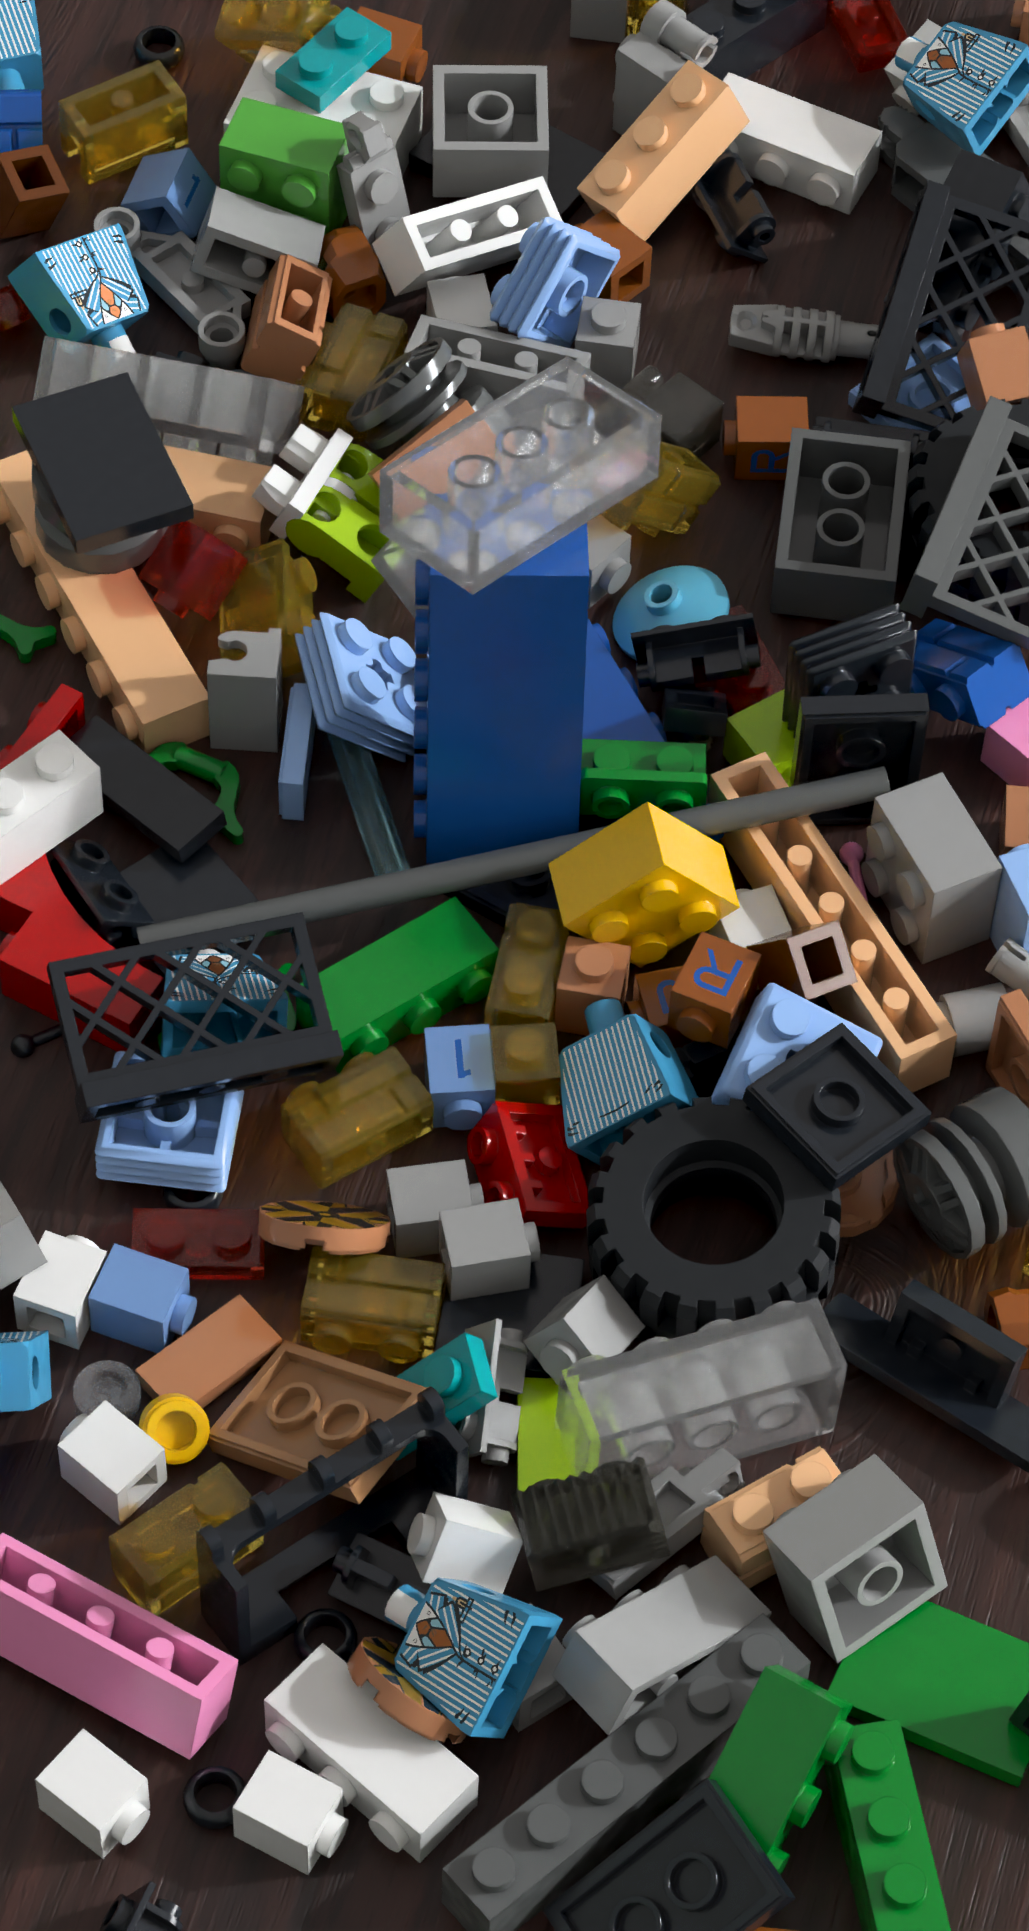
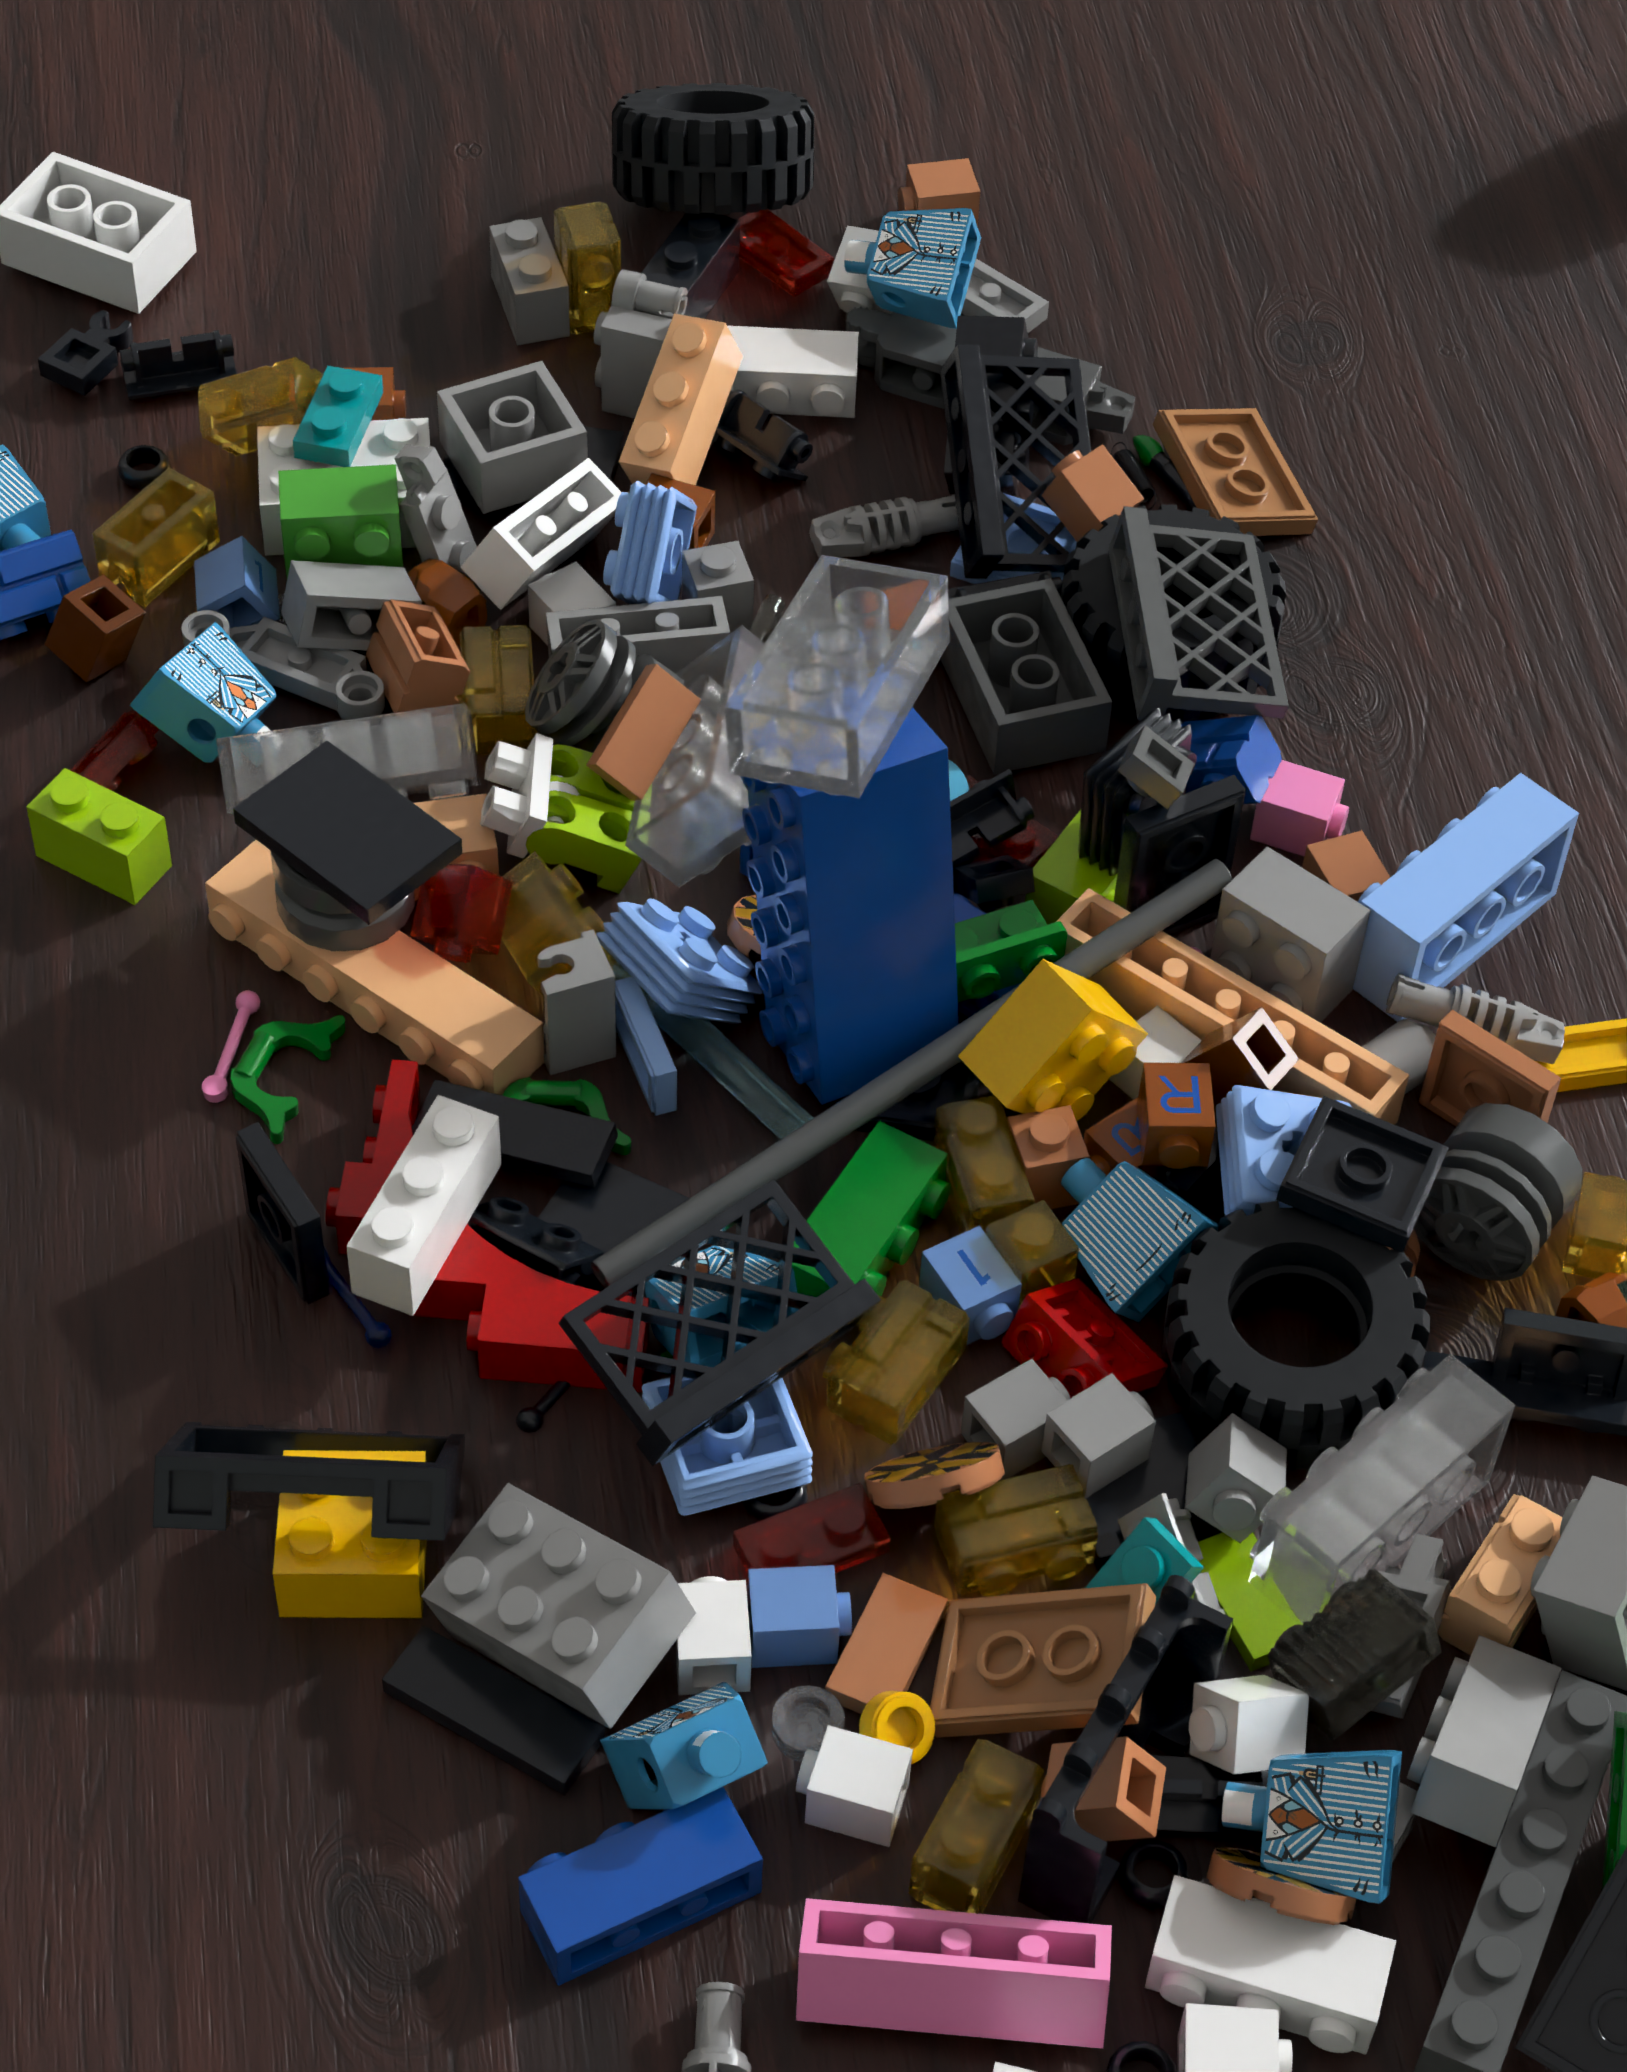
camera: 25 degrees left, 5 degrees down
none -> nougat brick [1041,1736,1166,1841]
none -> dark grey plate [1117,725,1195,810]

